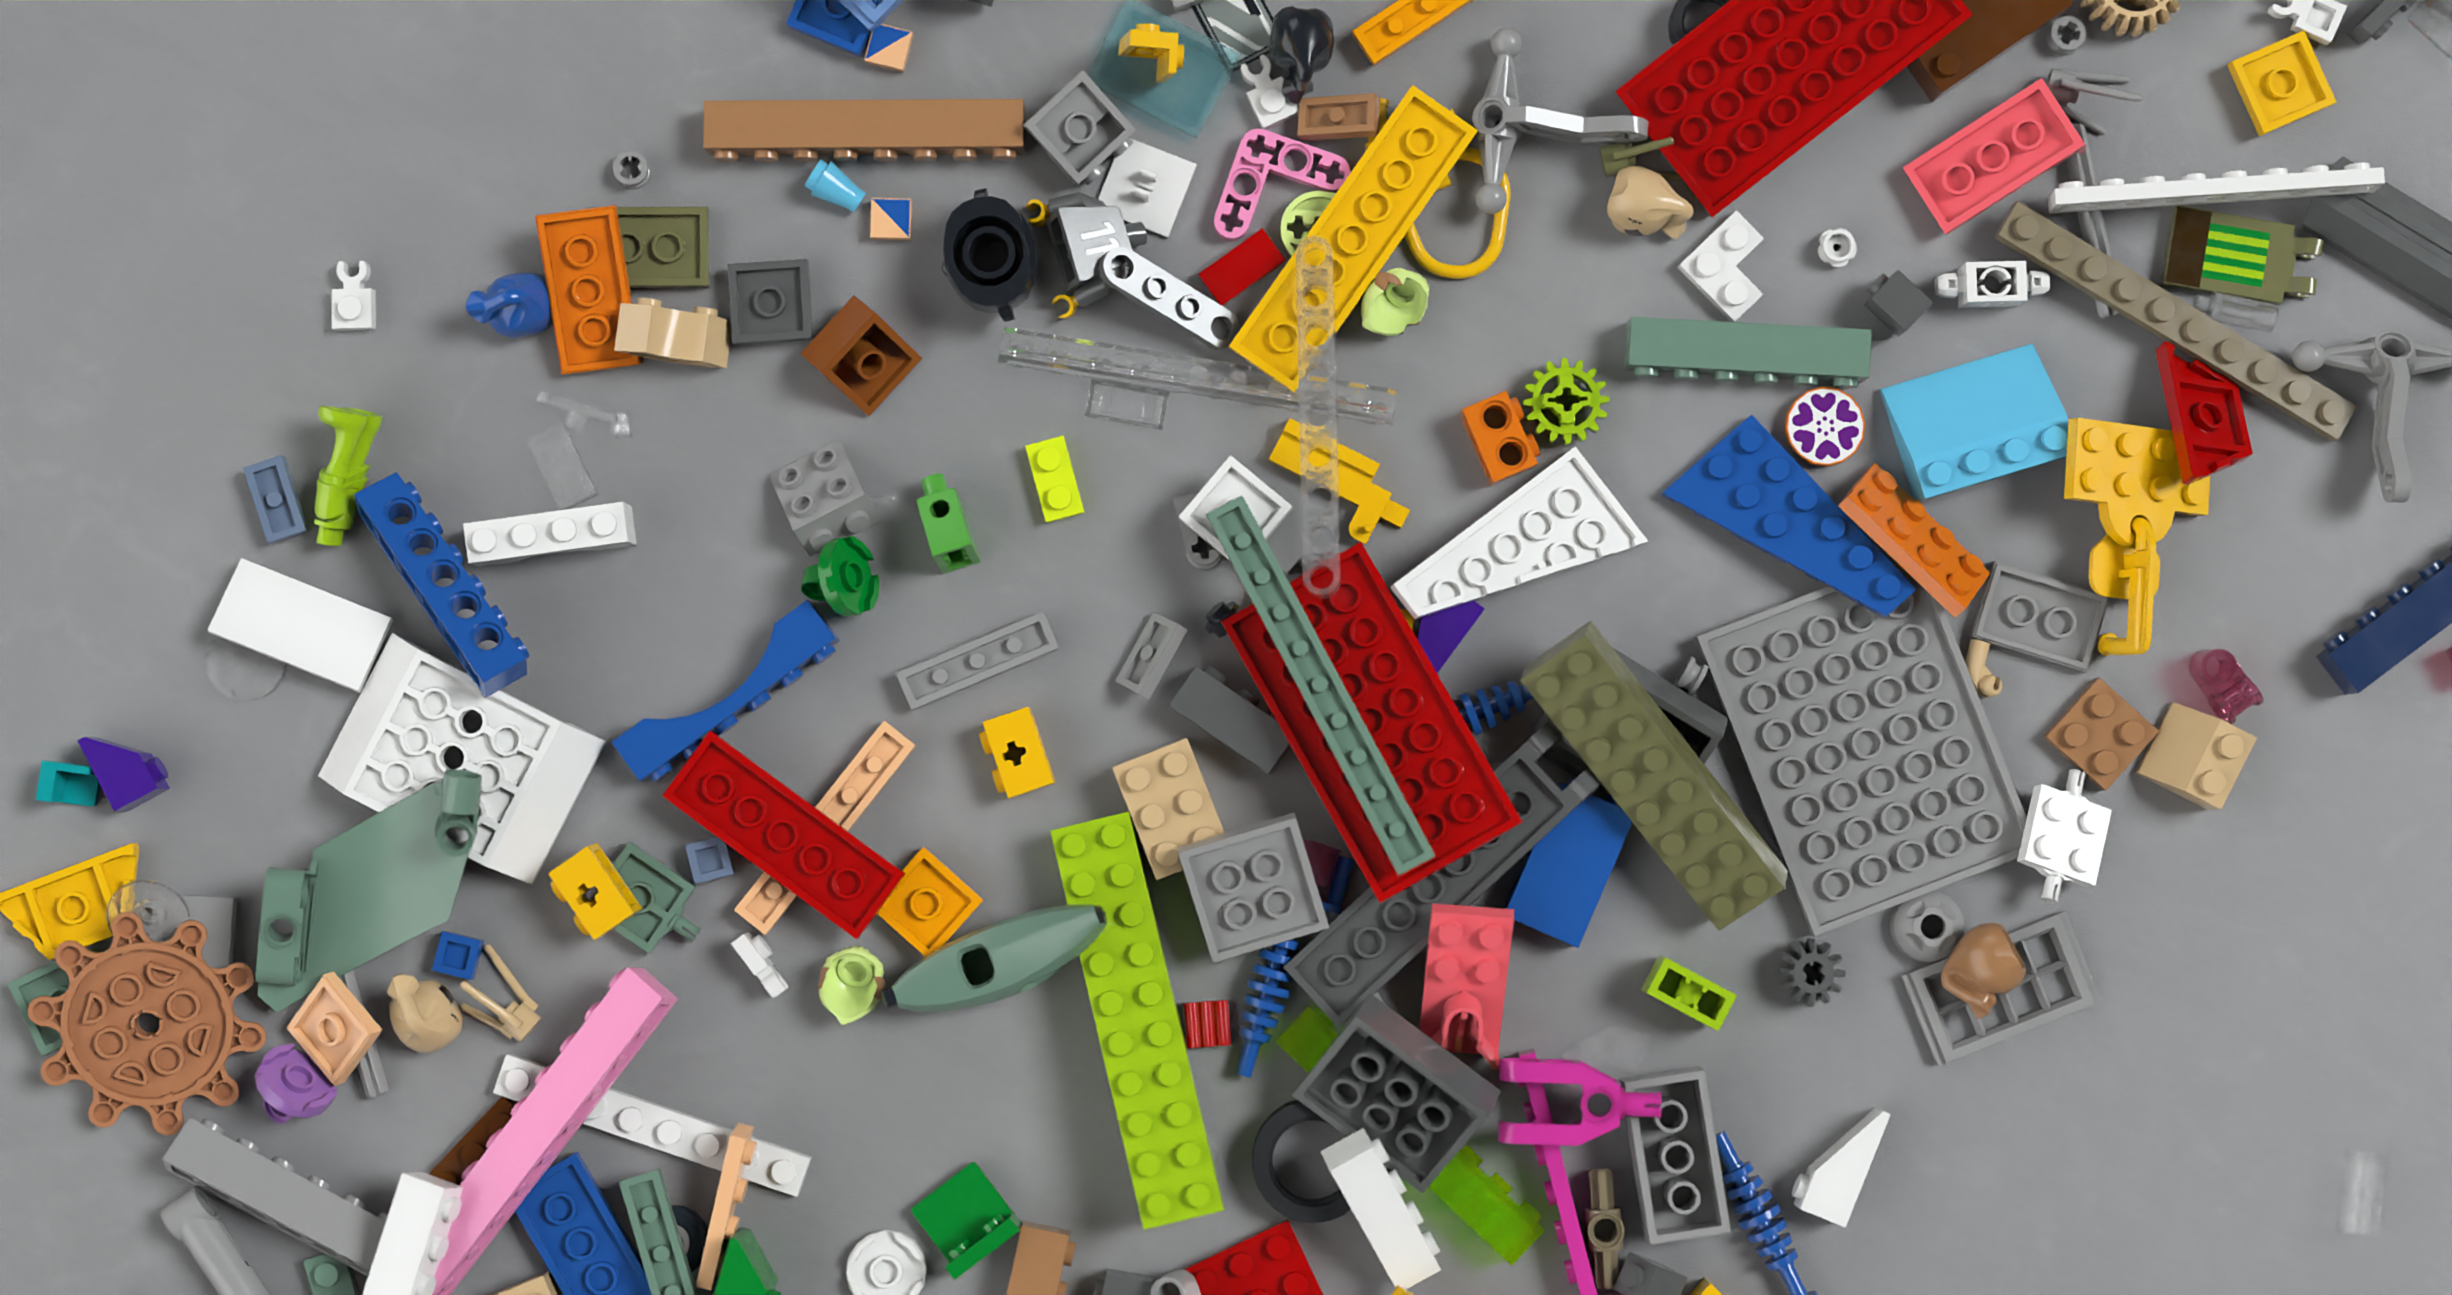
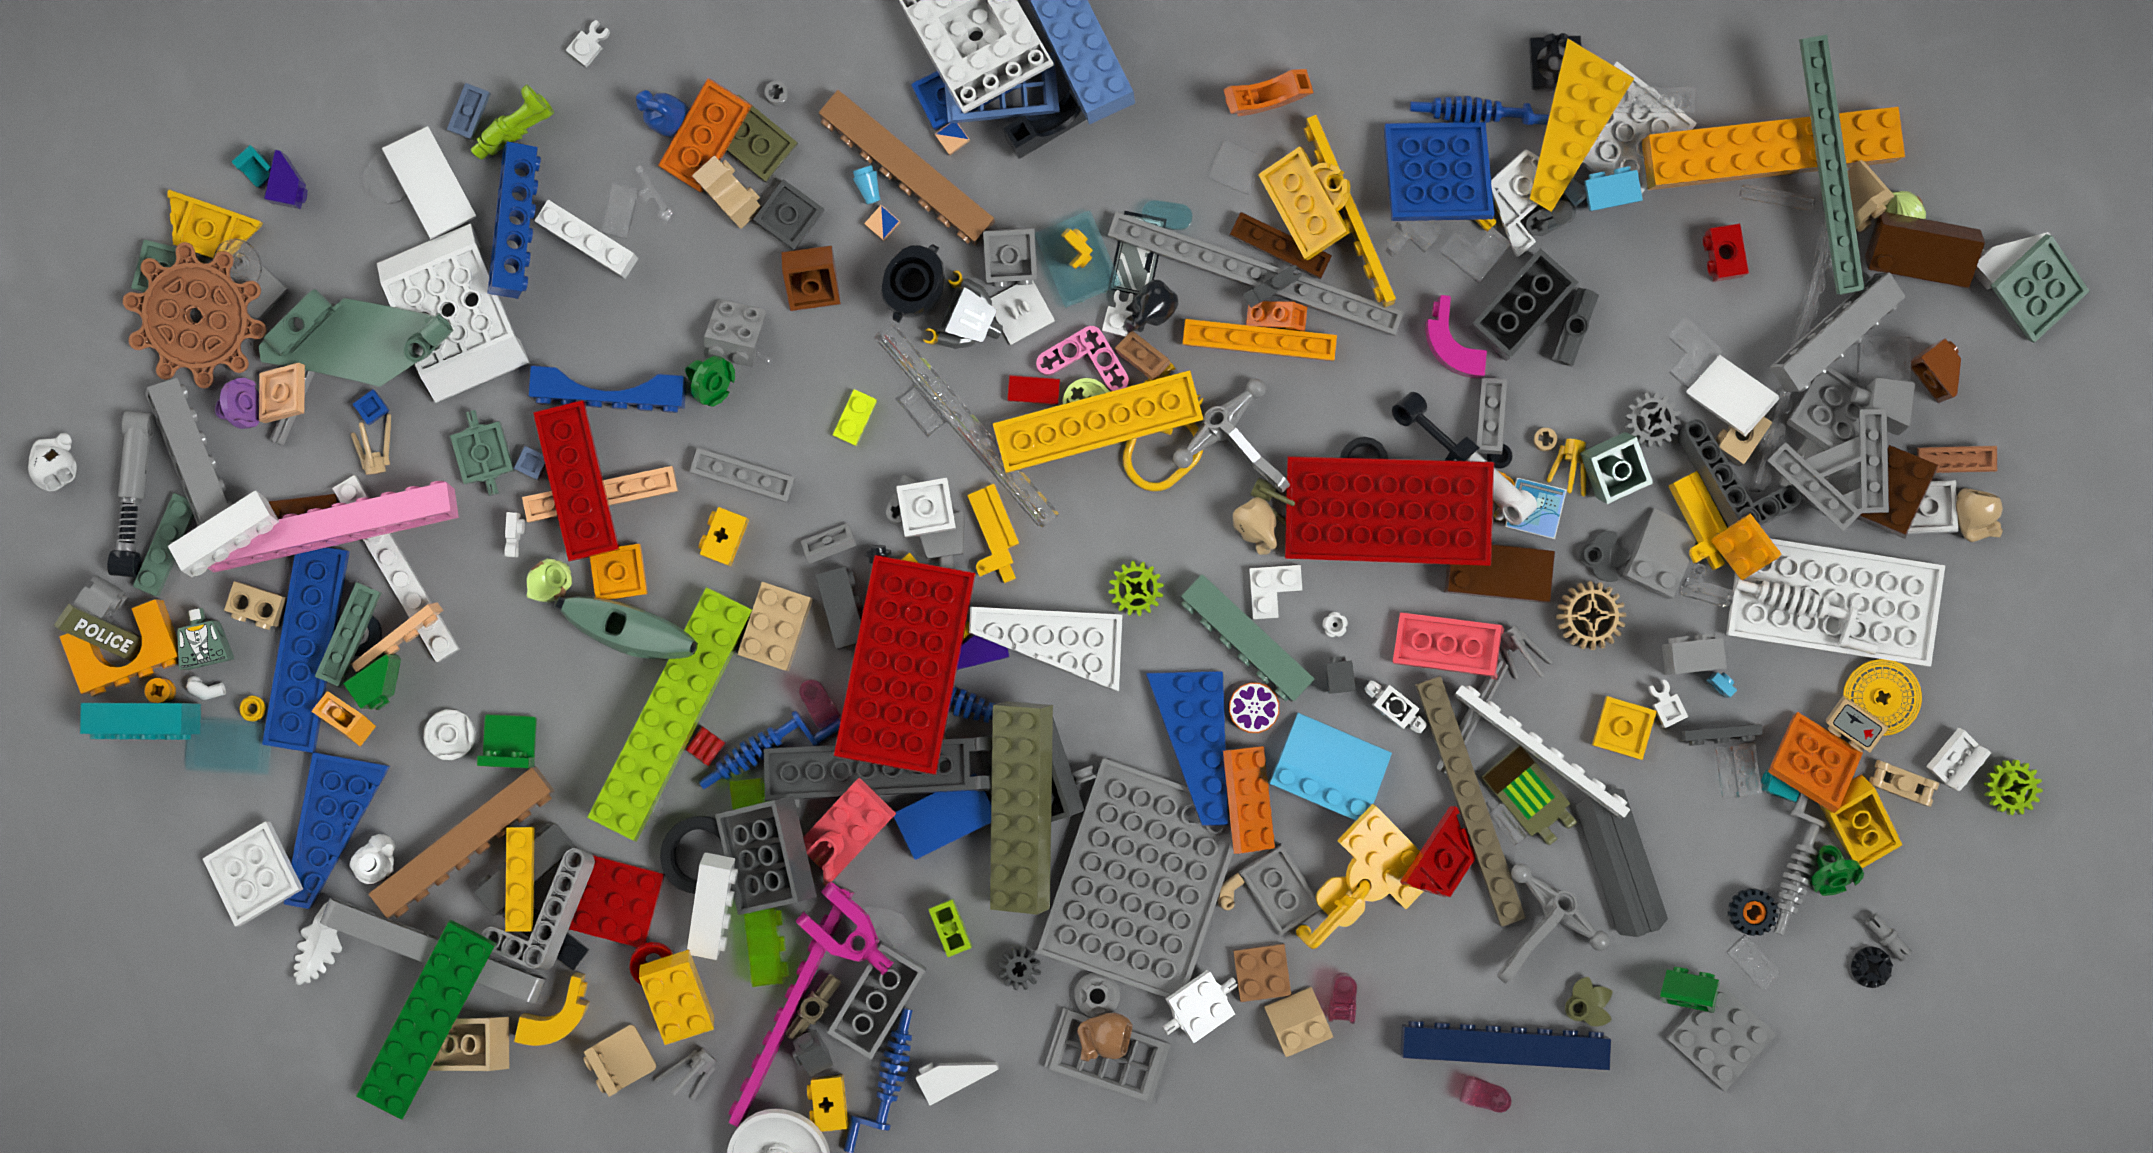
camera: 40 degrees right, 0 degrees up
tan piece [387,974,463,1053] -> none
yellow brick [548,842,643,940] -> none
bright green torso [916,473,981,574] -> none
plate [1098,247,1240,350] -> none
light grey plate [1177,812,1329,963] -> none
sand green plate [1206,496,1435,876] -> none
clear beam [1296,236,1341,599] -> none
yellowish green hair [1361,268,1429,336] -> none
orange brick [1460,391,1541,486] -> none
light grey bush [2046,16,2086,56] -> none

